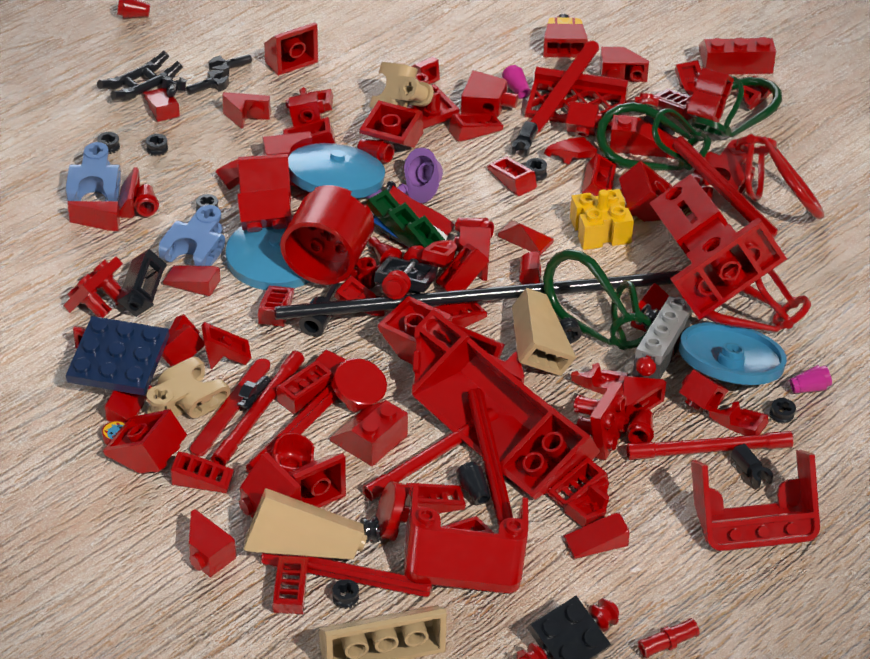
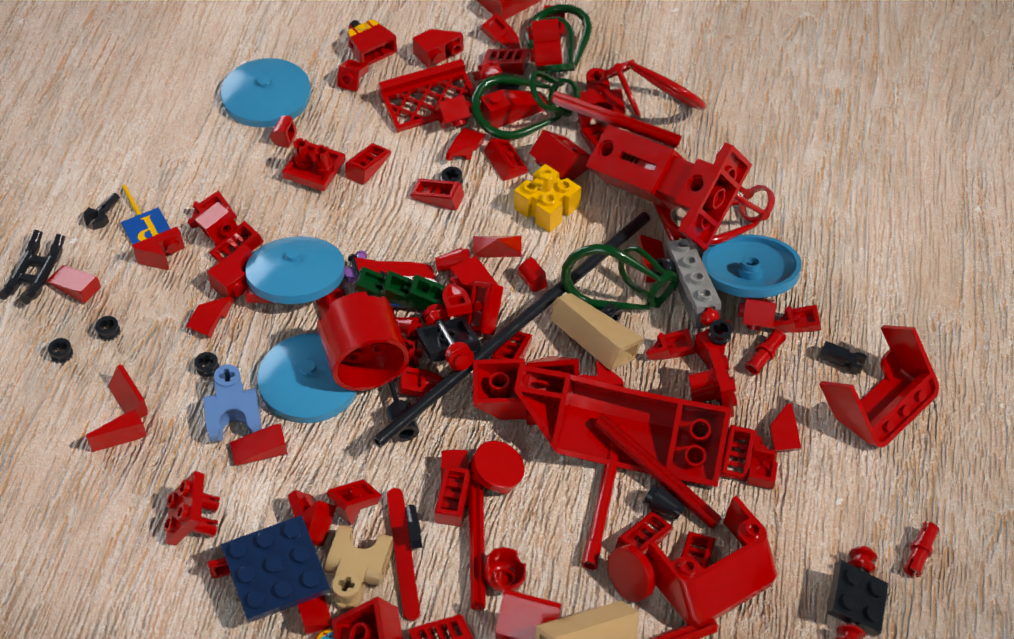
camera: 35 degrees left, 10 degrees up
medium blue piece [66,142,121,201] -> none
black window [117,249,168,317] -> none
red cone [134,184,159,217] -> none
black bar [162,76,187,97] -> none
black bar [186,70,229,95] -> none
red piece [211,350,305,466] -> none
red slope [237,187,292,232] -> none
red slope [238,154,291,203] -> none
red slope [258,286,295,327] -> none
red slope [264,22,318,76] -> none
red slope [288,453,346,508] -> none
red slope [330,400,408,467] -> none
red cone [357,139,395,164] -> none
red slope [359,100,423,148] -> none
black bush [360,516,380,543] -> none
tan piece [369,62,434,109] -> none
medium lavender piece [404,147,443,204] -> none
red torso [461,70,518,117] -> none
dark pink cone [502,65,531,99] -> none
black bar [512,121,538,157] -> none
red piece [530,40,599,134] -> none
red slope [564,512,630,559] -> none
red piece [626,431,794,460] -> none
red cone [627,408,654,443] -> none
black bush [769,398,796,423] -> none
dark pink cone [789,365,832,394] -> none
none -> blue piece [121,184,170,244]
none -> dark azure dish [221,58,311,128]
none -> red bracket [337,59,369,91]
none -> black bush [708,319,732,345]
none -> red pin [745,329,786,375]
none -> red slope [769,403,801,452]

